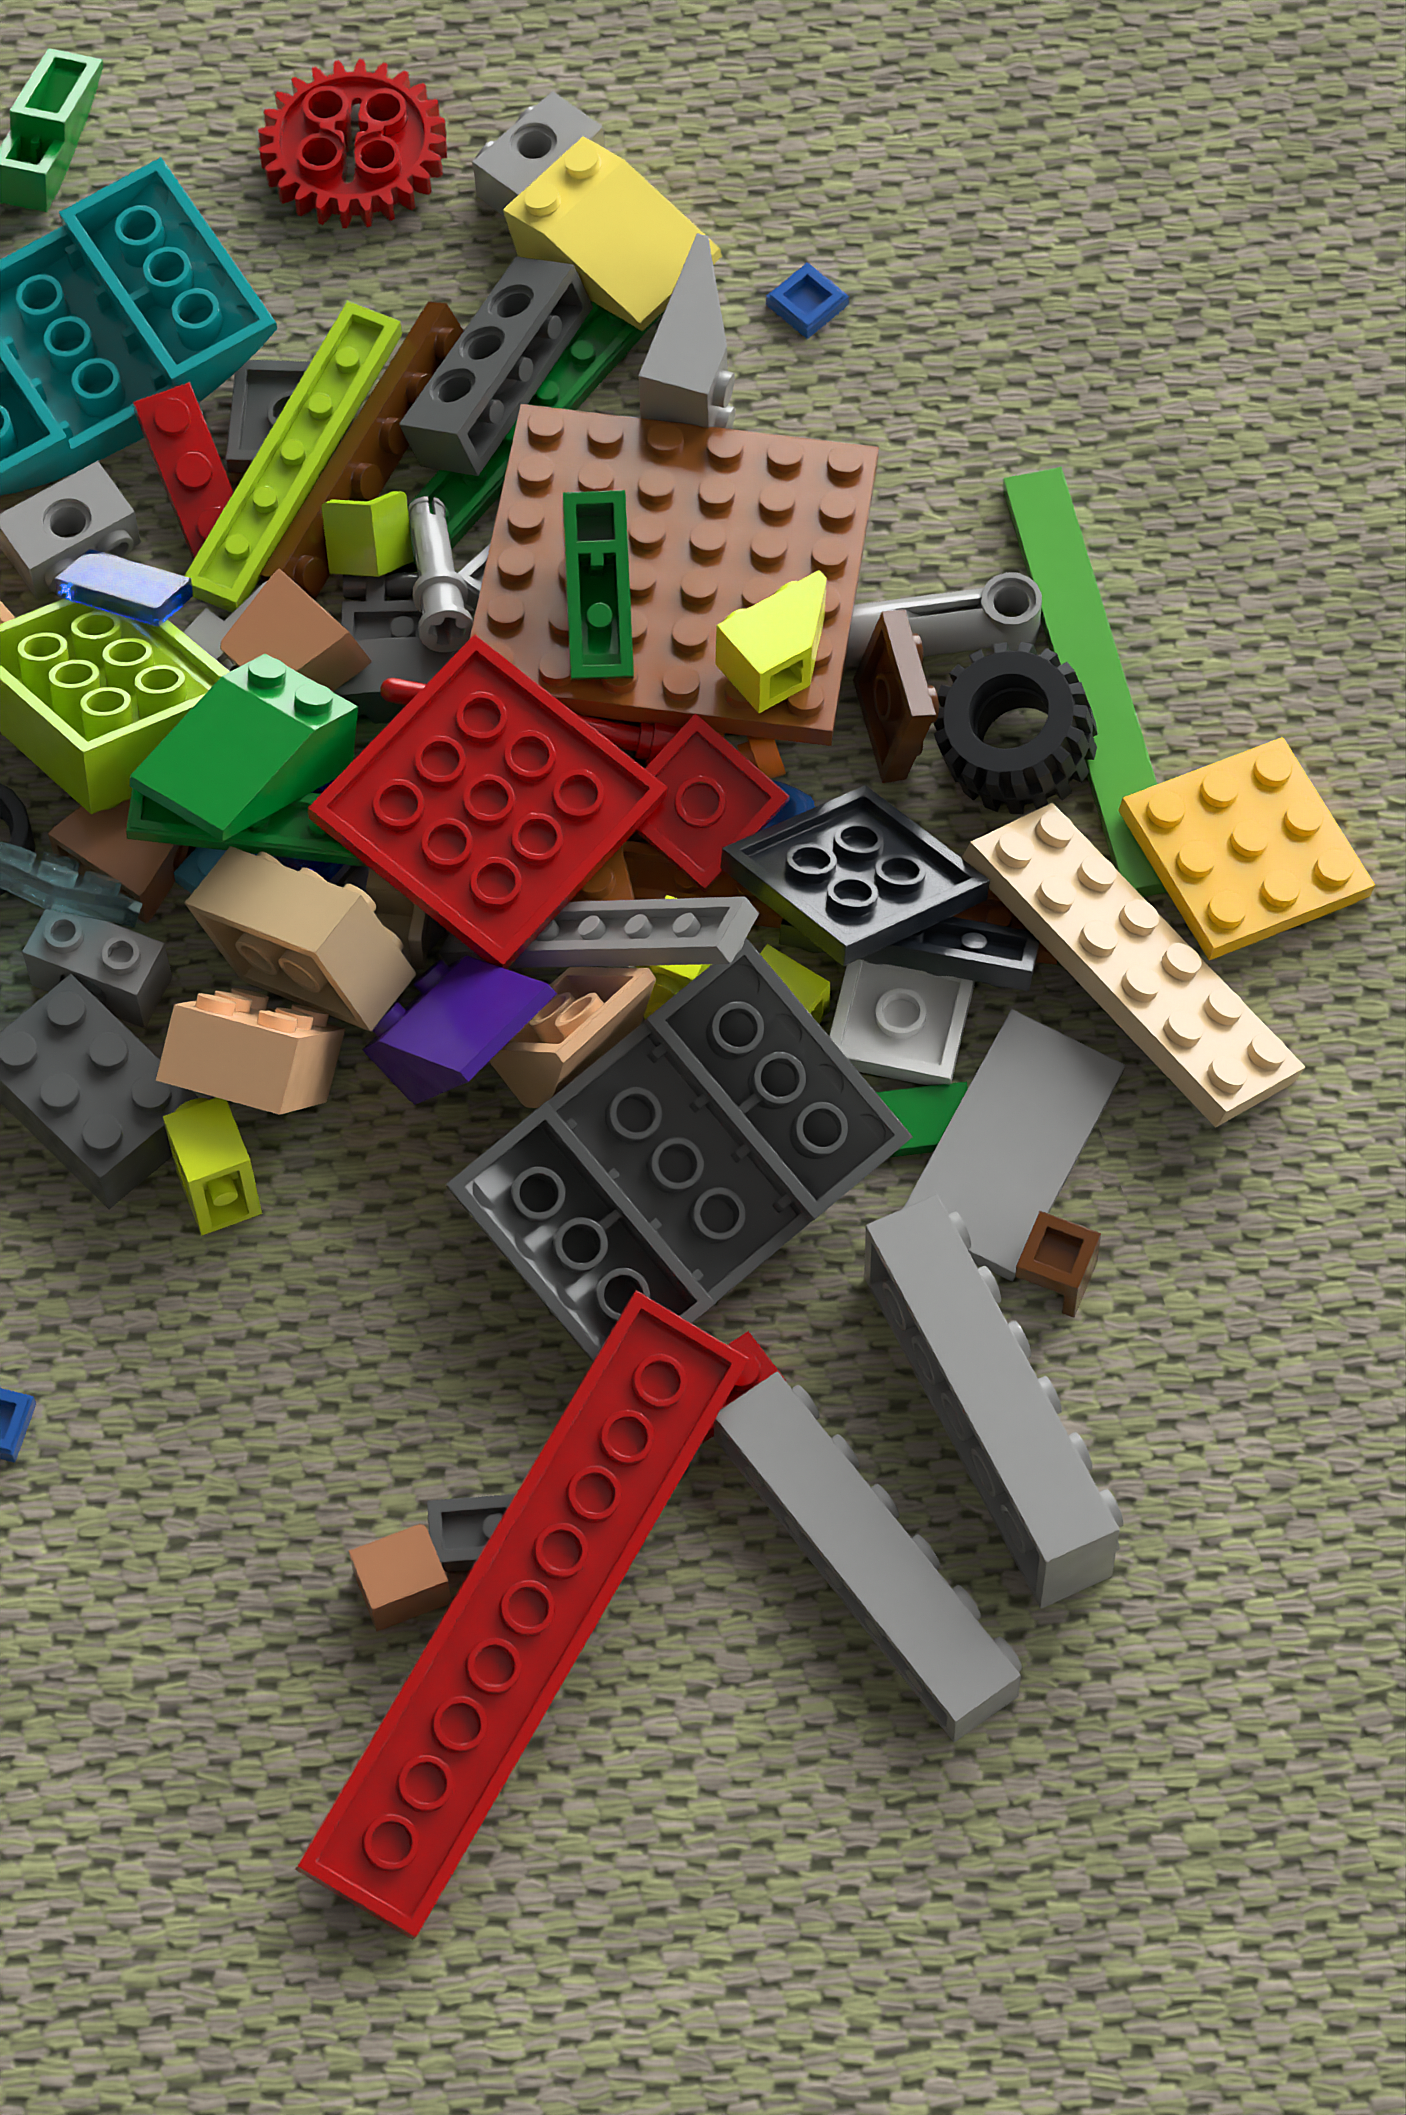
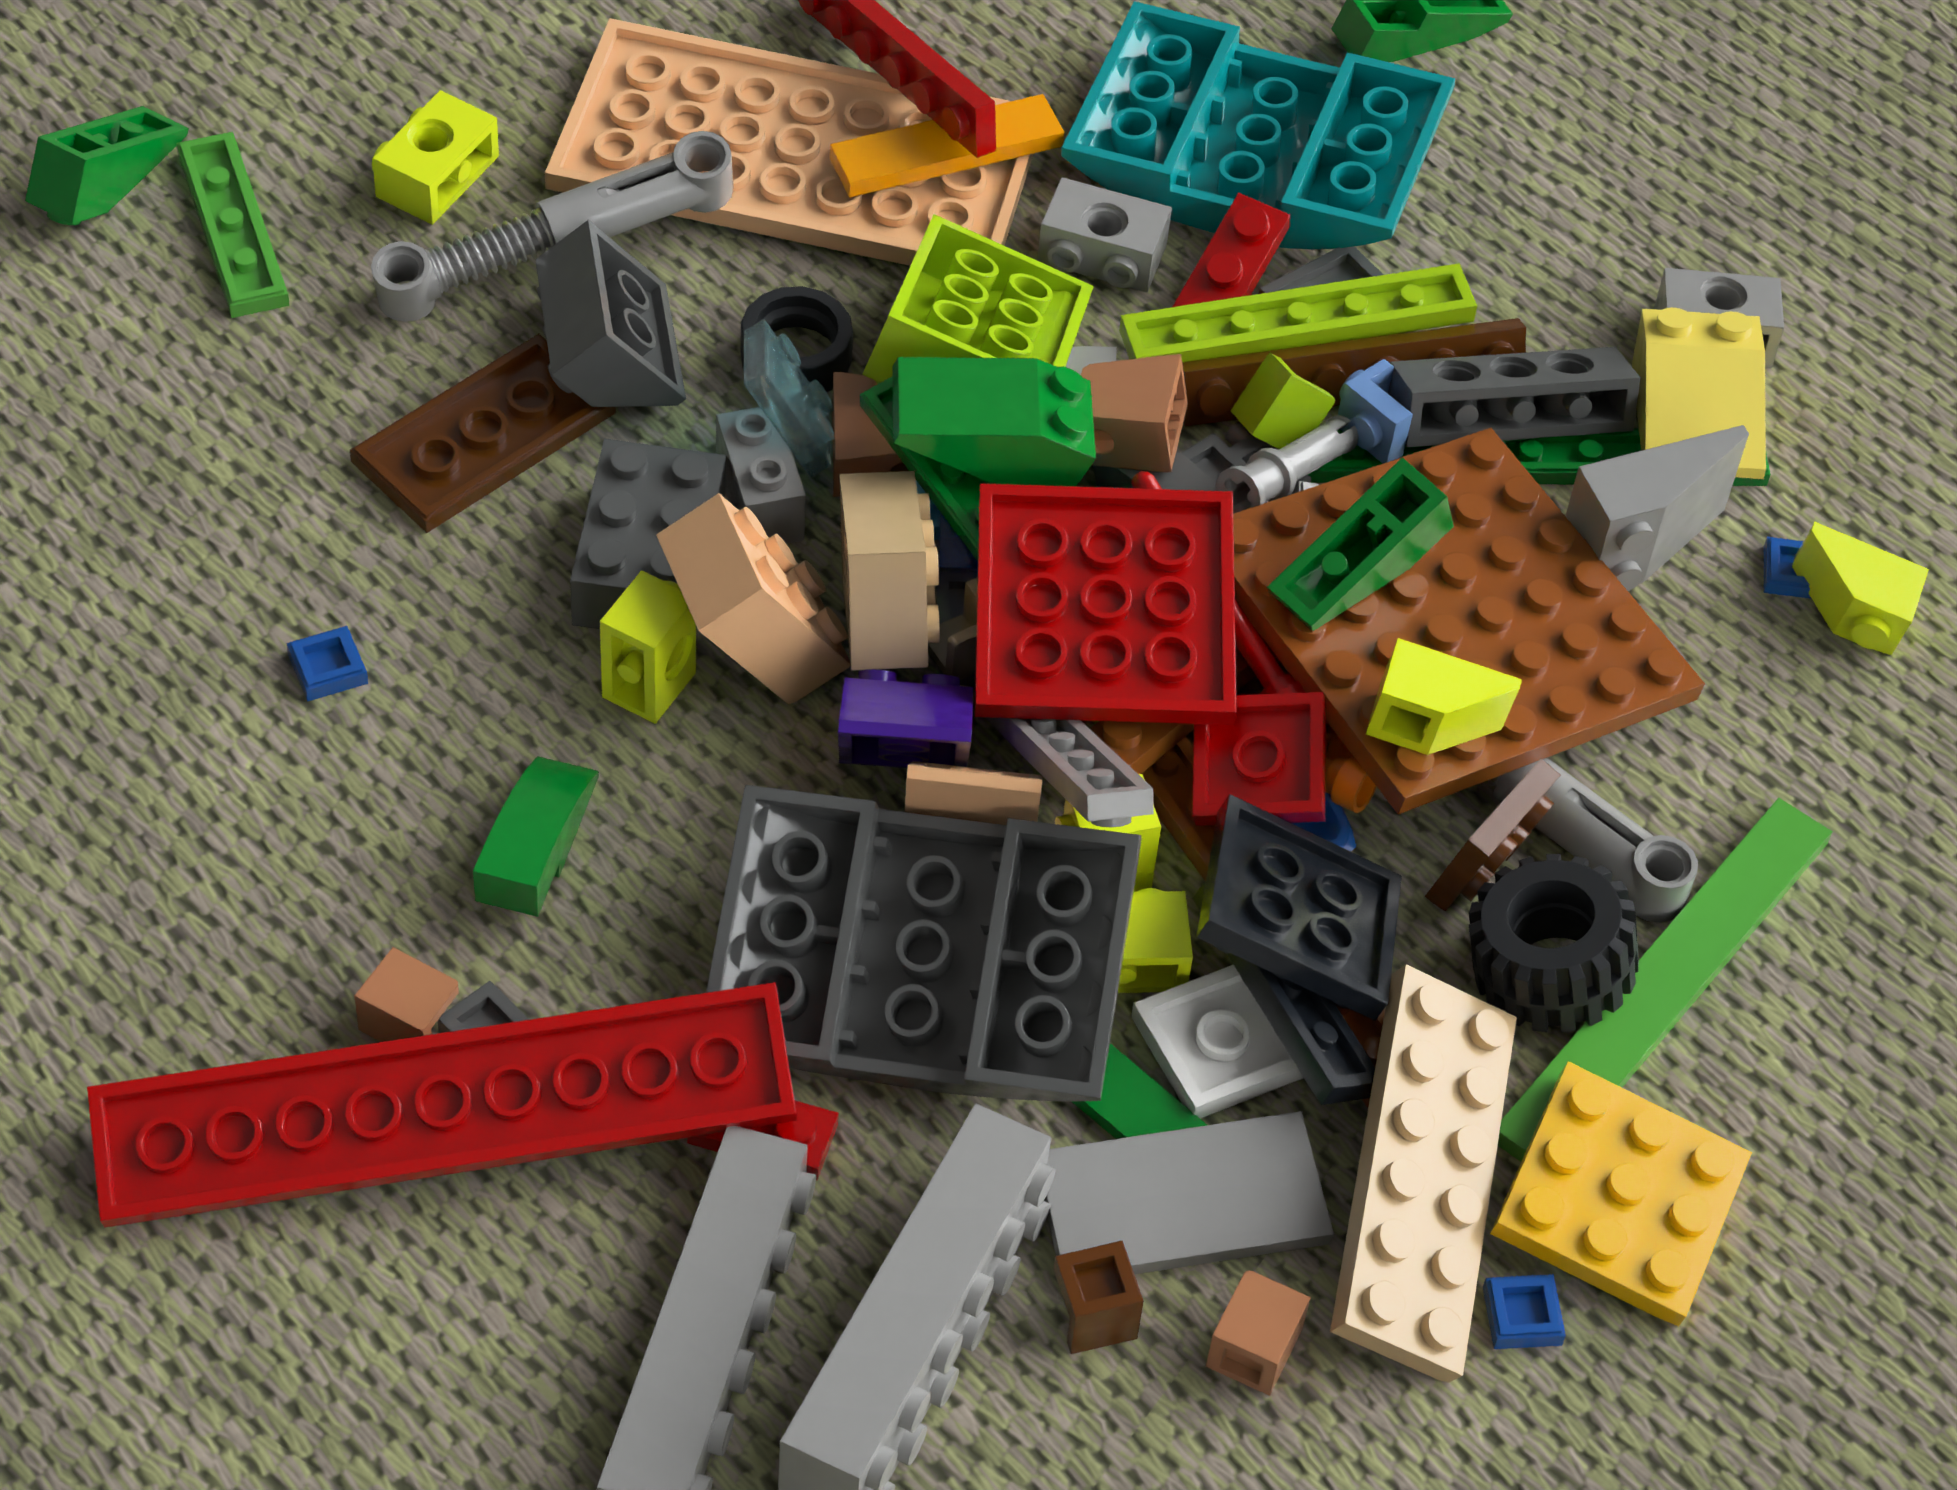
camera: 45 degrees right, 10 degrees down
clear blue tile [55,549,193,627] -> none
red gear [258,59,448,229] -> none
none -> green slope [473,756,599,917]
none -> nougat panel [1206,1270,1311,1396]
none -> medium blue bracket [1337,359,1413,463]
none -> blue tile [1483,1274,1566,1349]
none -> neon yellow slope [1792,522,1929,655]

